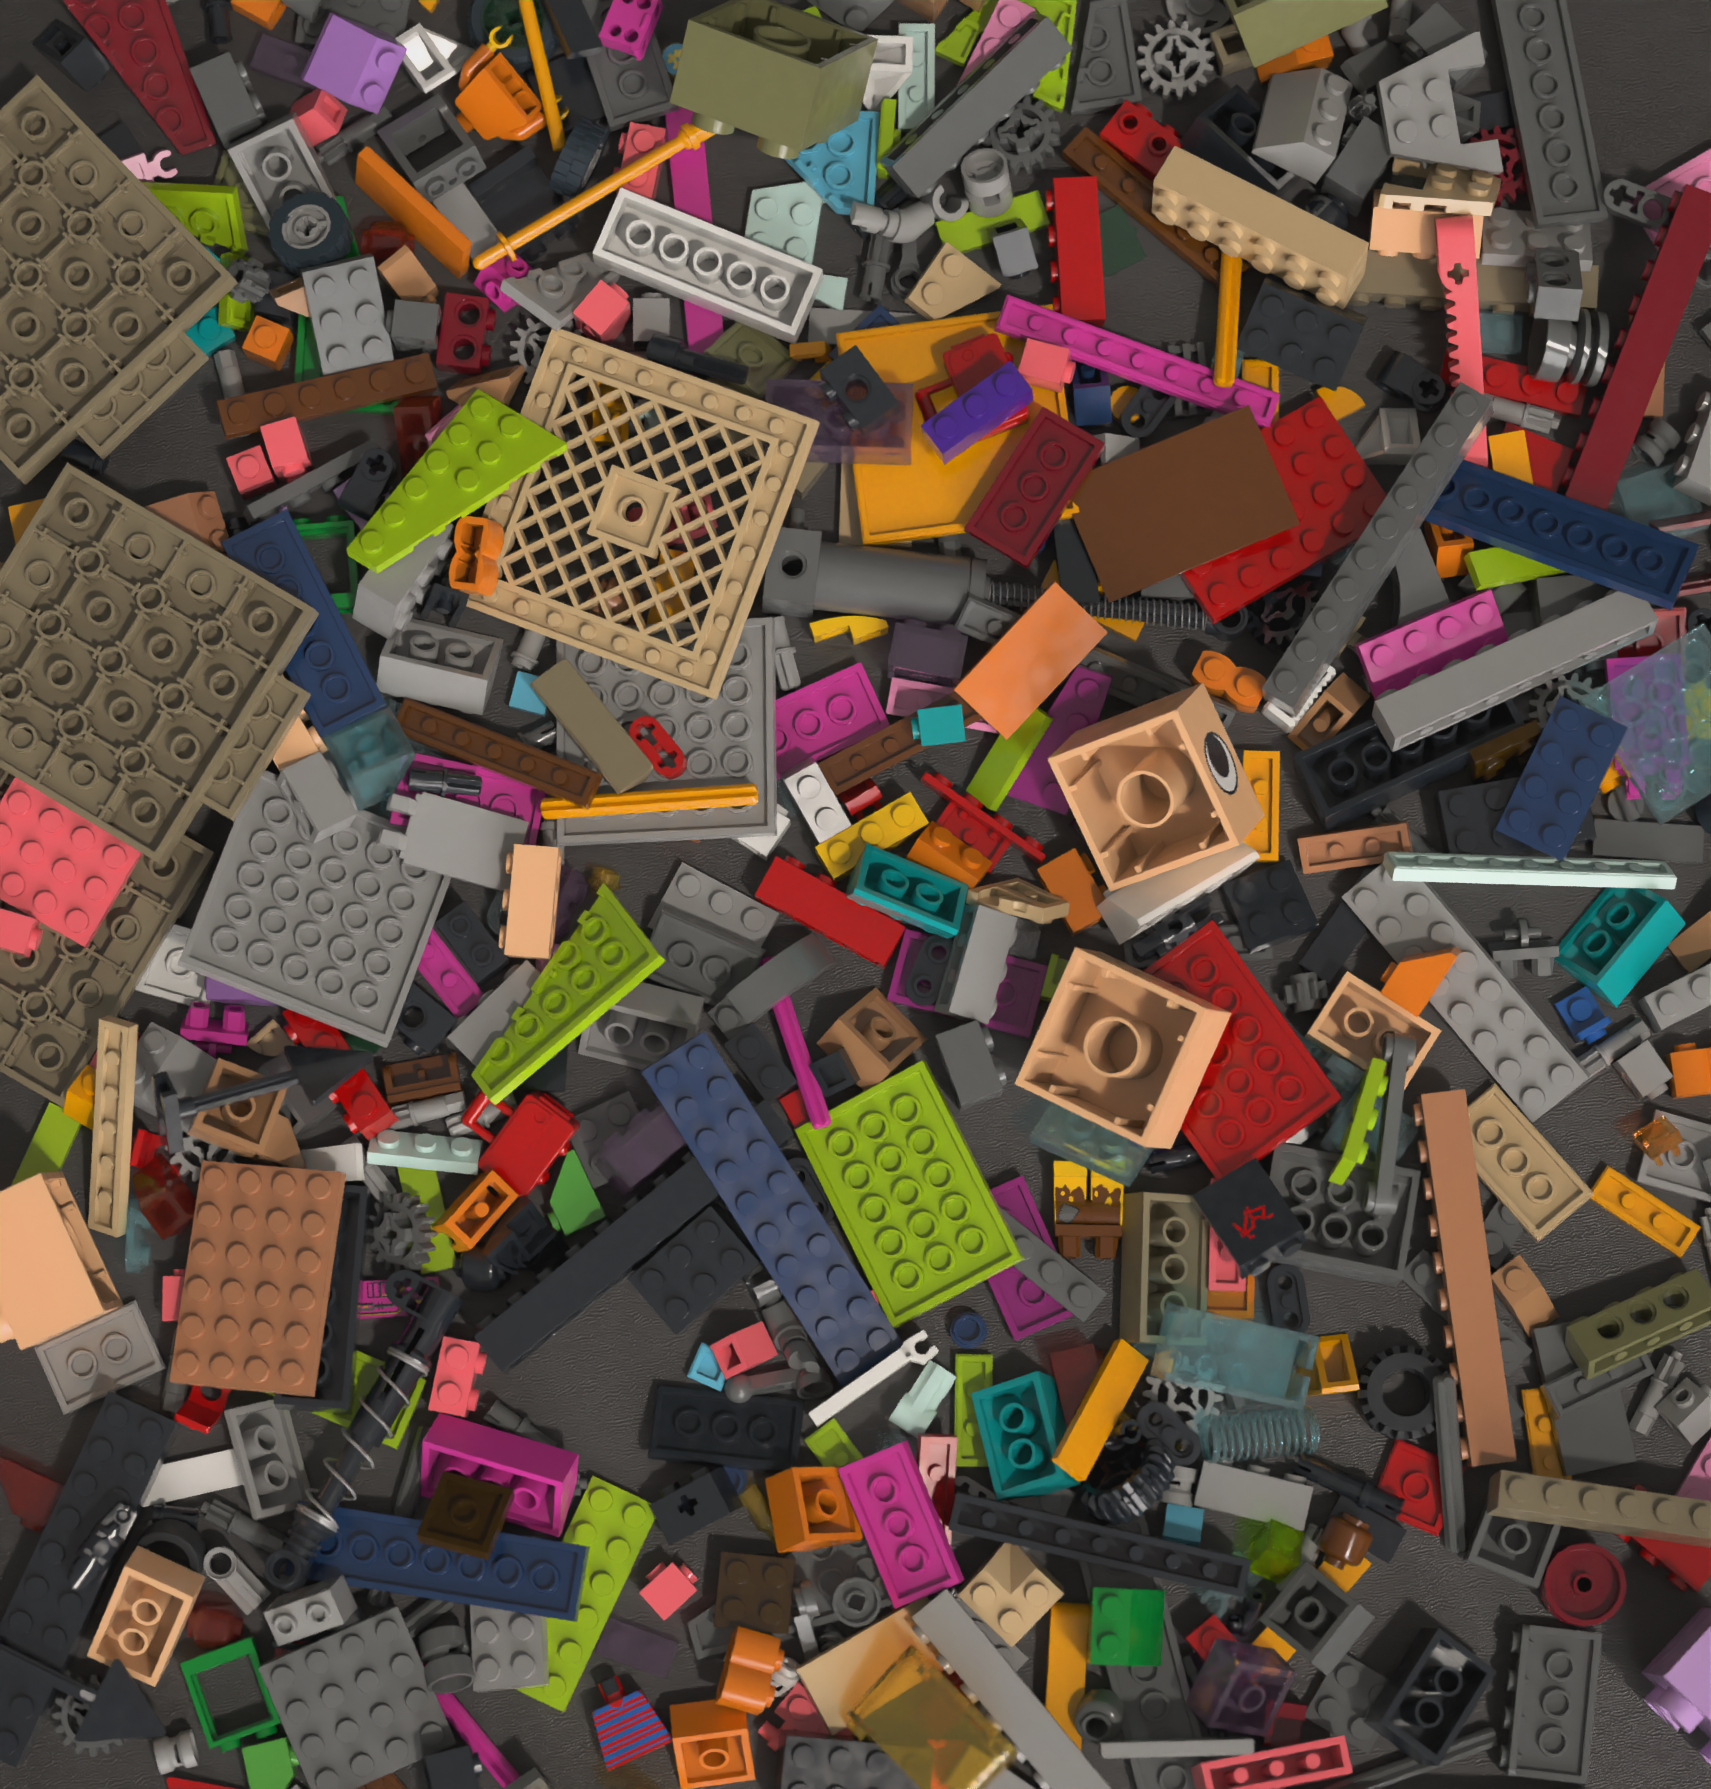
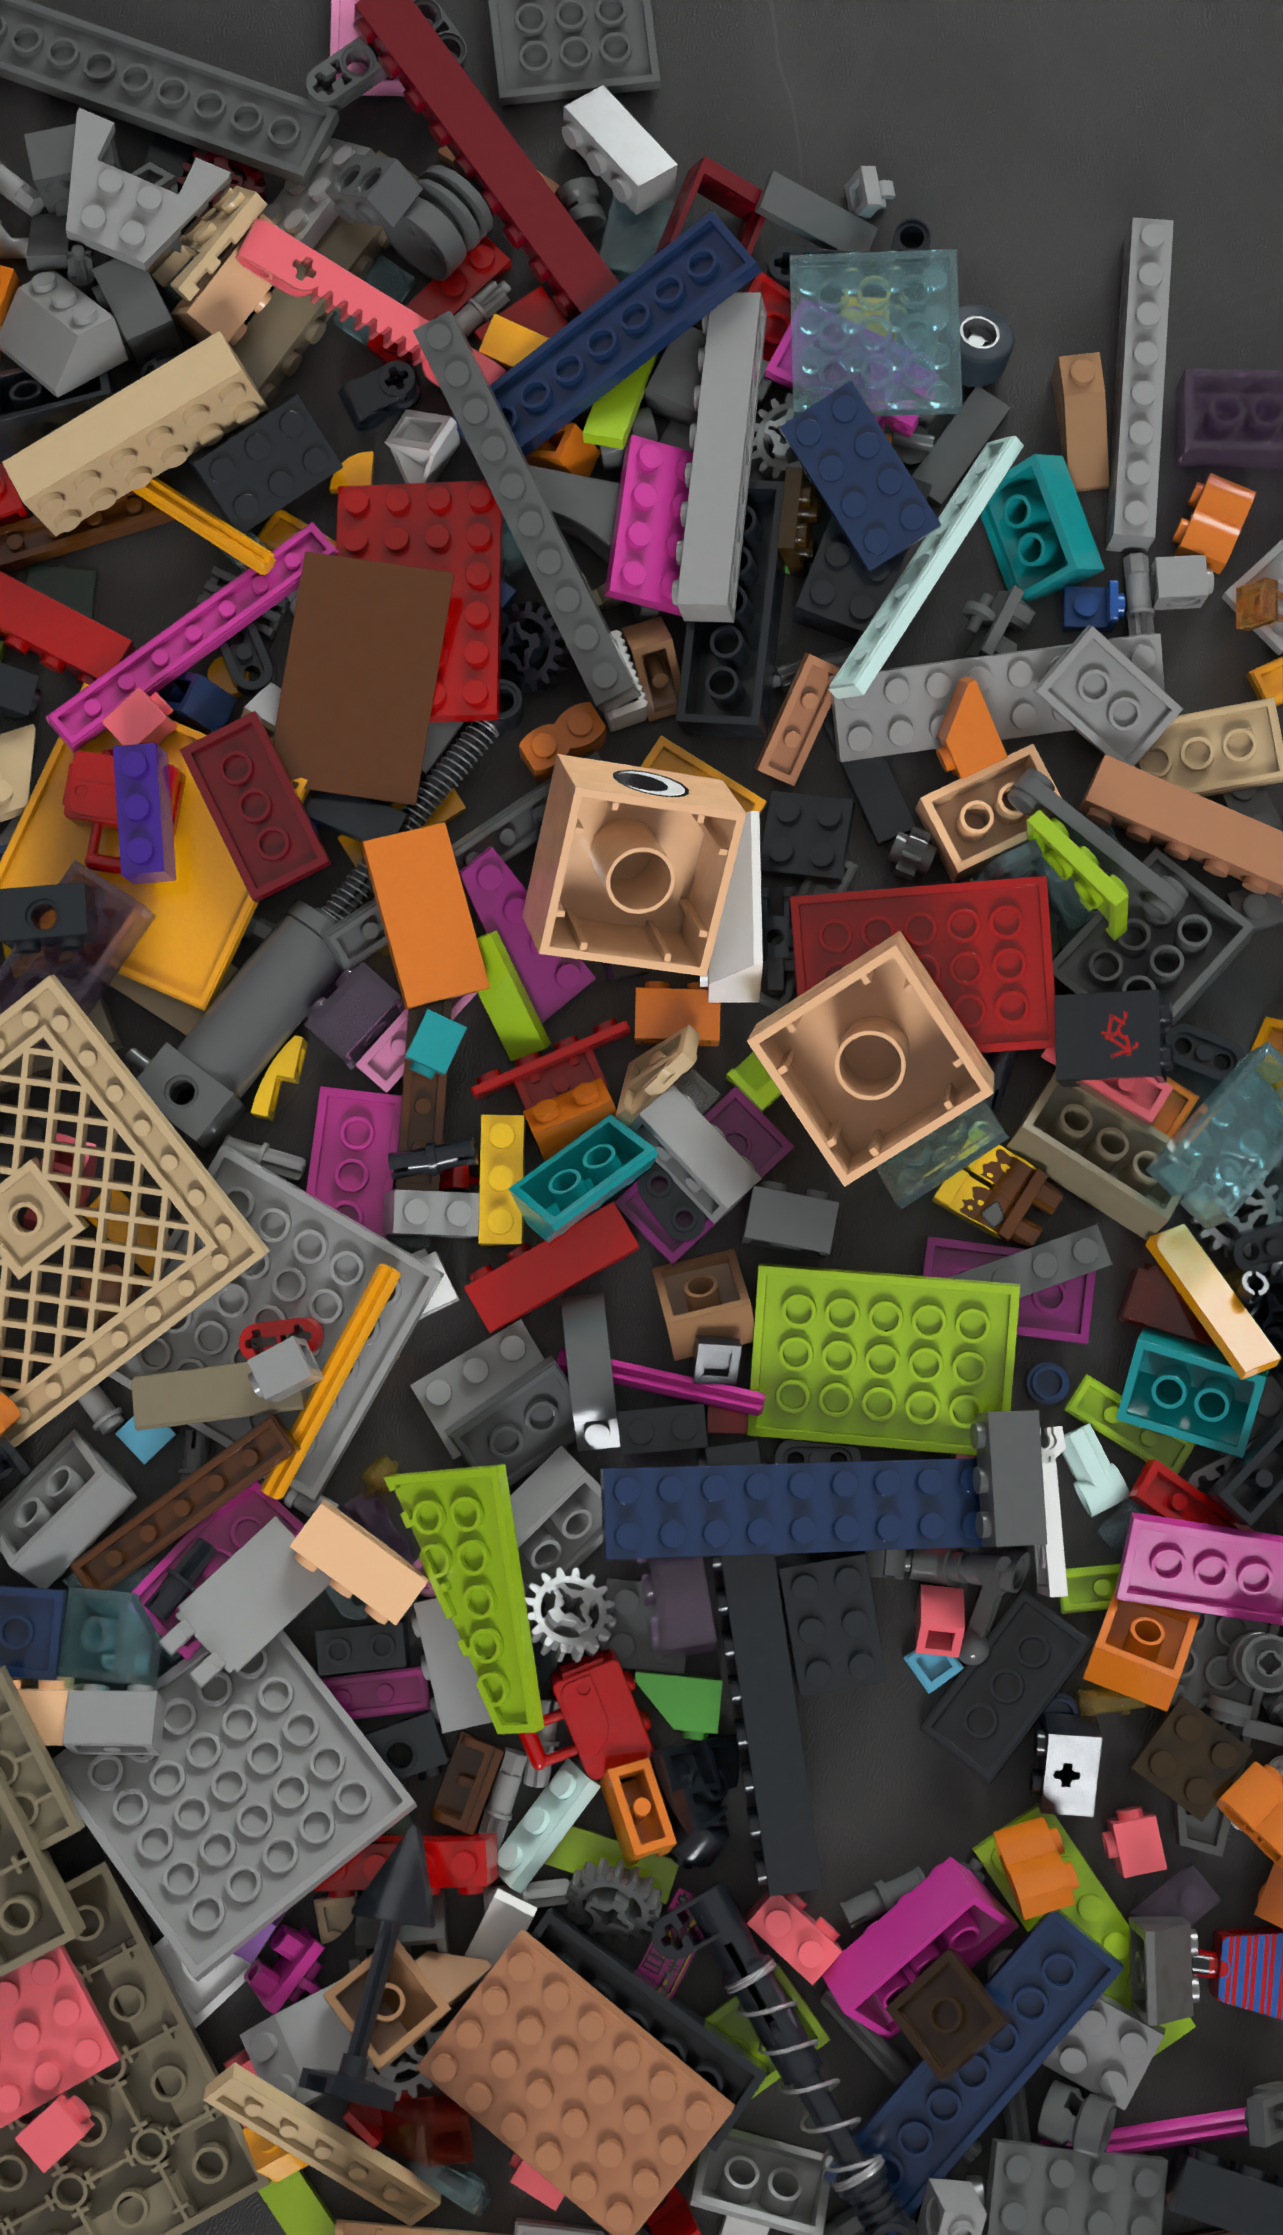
camera: 60 degrees left, 0 degrees up
none -> light grey brick [247,1336,324,1402]
none -> black pin [388,1137,479,1180]
none -> light grey gear [525,1567,616,1663]
none -> dark grey brick [970,1410,1047,1547]
none -> orange brick [992,1816,1079,1920]
none -> light grey plate [1032,625,1183,767]
none -> flat silver slope [1129,1916,1200,2026]

